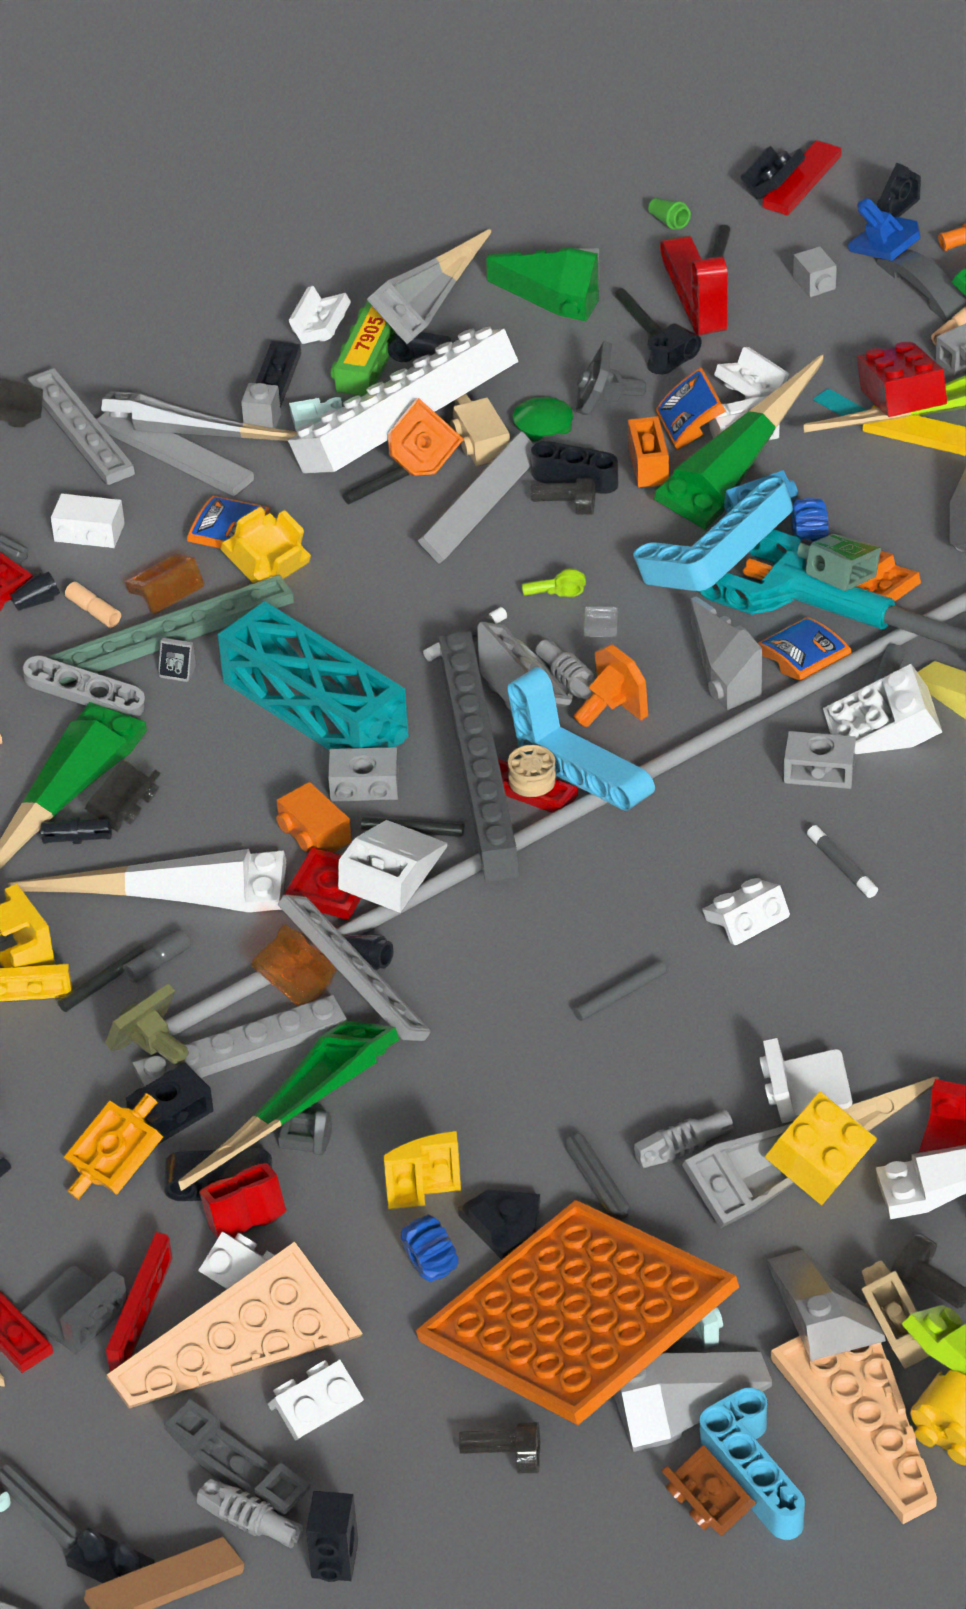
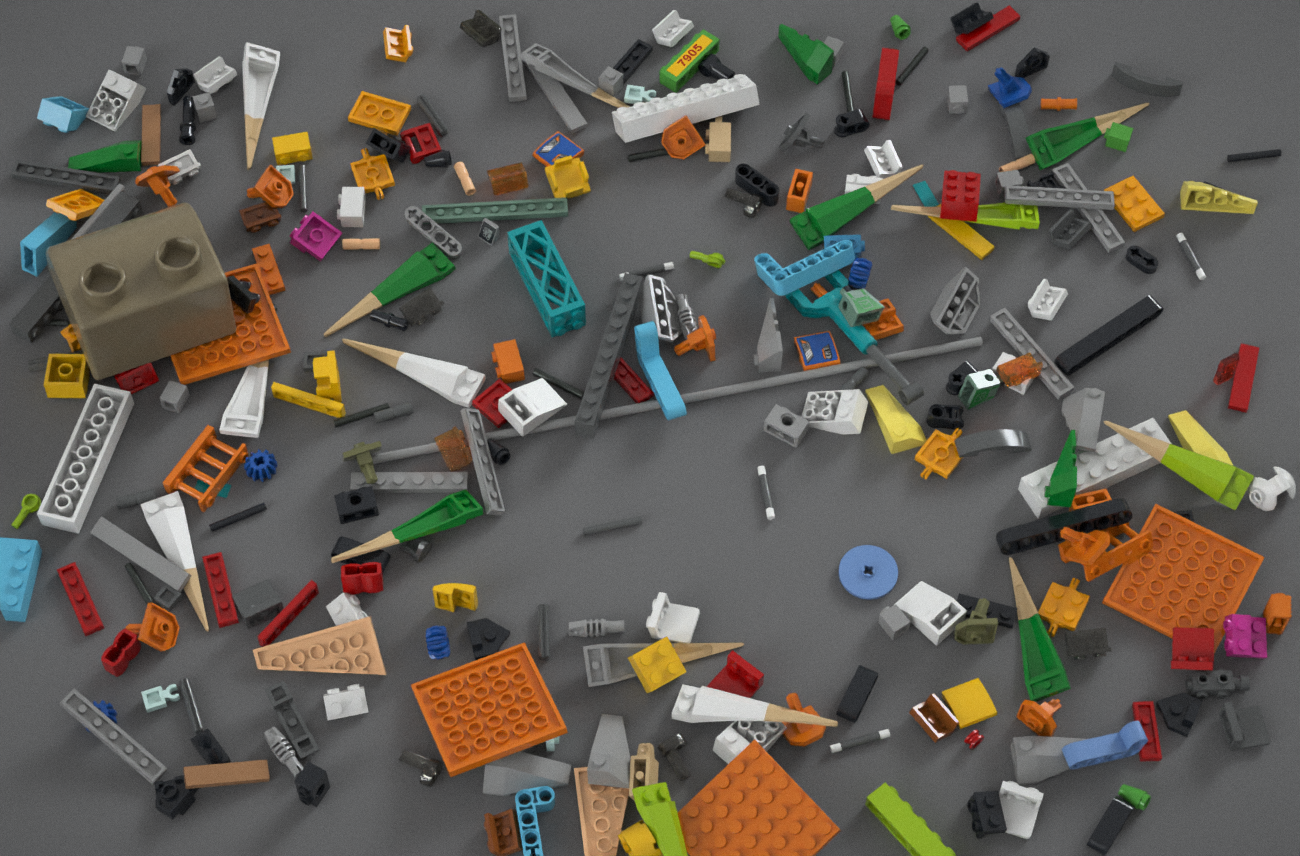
camera: 20 degrees right, 15 degrees up
white brick [51,493,125,548] -> none
light orange plate [64,1093,163,1200] -> none
light grey brick [328,747,399,801] -> none
light grey plate [367,229,491,344] -> none
light grey tile [418,431,534,564] -> none
tan wheel [508,745,556,797] -> none
green dish [512,396,573,441] -> none
clear tile [584,606,618,637] -> none
slope [656,367,726,450] -> none
white bracket [702,878,790,945] -> none

